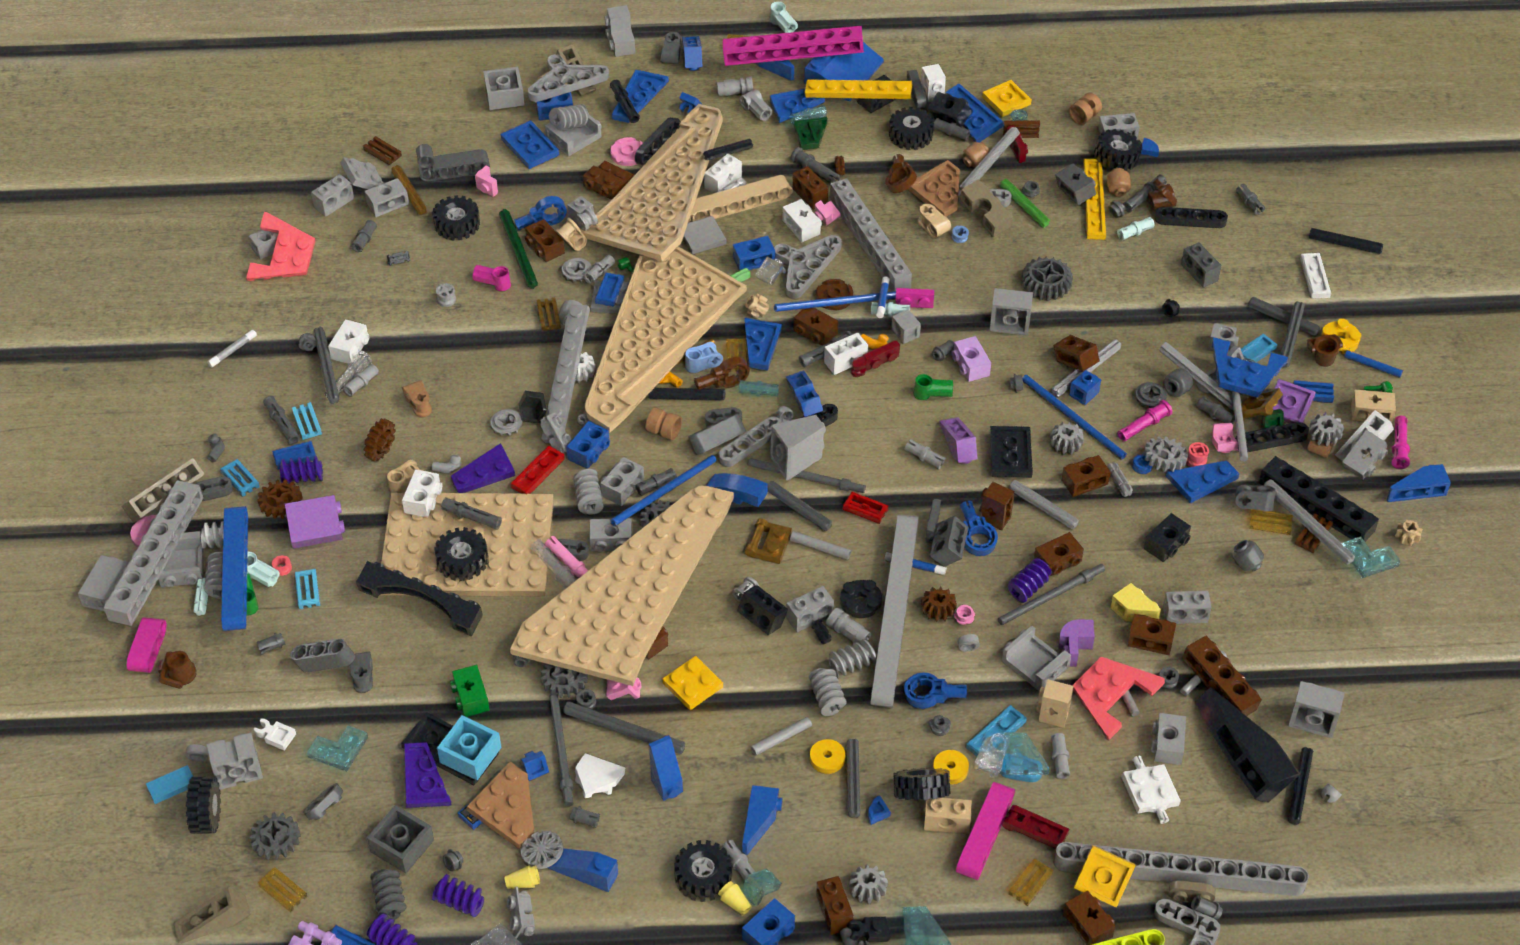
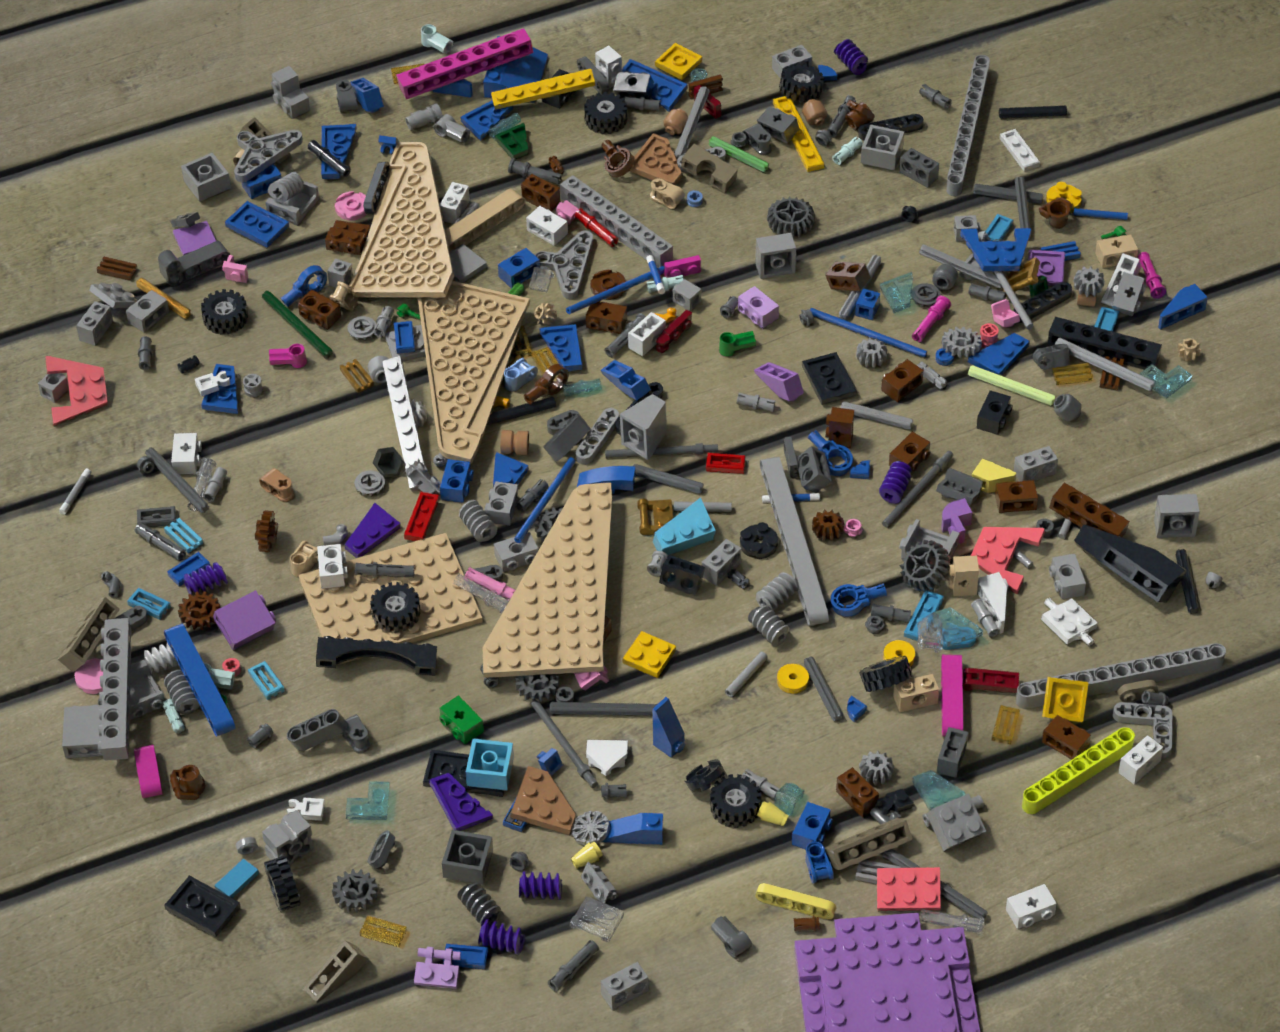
camera: 20 degrees left, 0 degrees up
light grey wheel [575,208,598,231] -> none
black axle [703,139,754,161] -> none
blue slope [742,785,783,855] -> none
light grey hinge [776,406,794,422] -> none
light grey axle [826,608,871,644] -> none
light grey tile [957,634,980,652] -> none
medium nougat wheel [1069,93,1102,125] -> none
none -> dark grey tile [137,506,176,527]
none -> black plate [164,875,241,937]
none -> dark grey plate [170,212,200,228]
none -> medium lavender tile [173,221,216,255]
none -> white plate [195,371,230,396]
none -> blue wing [201,364,238,414]
none -> blue wing [493,452,529,488]
none -> clear yellow tile [512,326,532,359]
none -> red pin [574,208,619,247]
none -> medium azure wedge [653,498,716,558]
none -> black plate [685,759,726,791]
none -> dark grey piece [742,123,772,155]
none -> dark purple piece [834,39,868,75]
none -> blue tile [850,460,870,479]
none -> light grey brick [861,125,904,170]
none -> dark grey pin [870,604,911,623]
none -> clear light blue wing [879,272,913,313]
none -> dark grey gear [899,540,951,592]
none -> dark grey bracket [936,468,983,505]
none -> dark grey brick [937,727,968,778]
none -> light grey beam [946,55,990,196]
none -> yellowish green axle [968,365,1055,406]
none -> white slope [977,572,1008,634]
none -> dark azure tile [1094,307,1119,332]

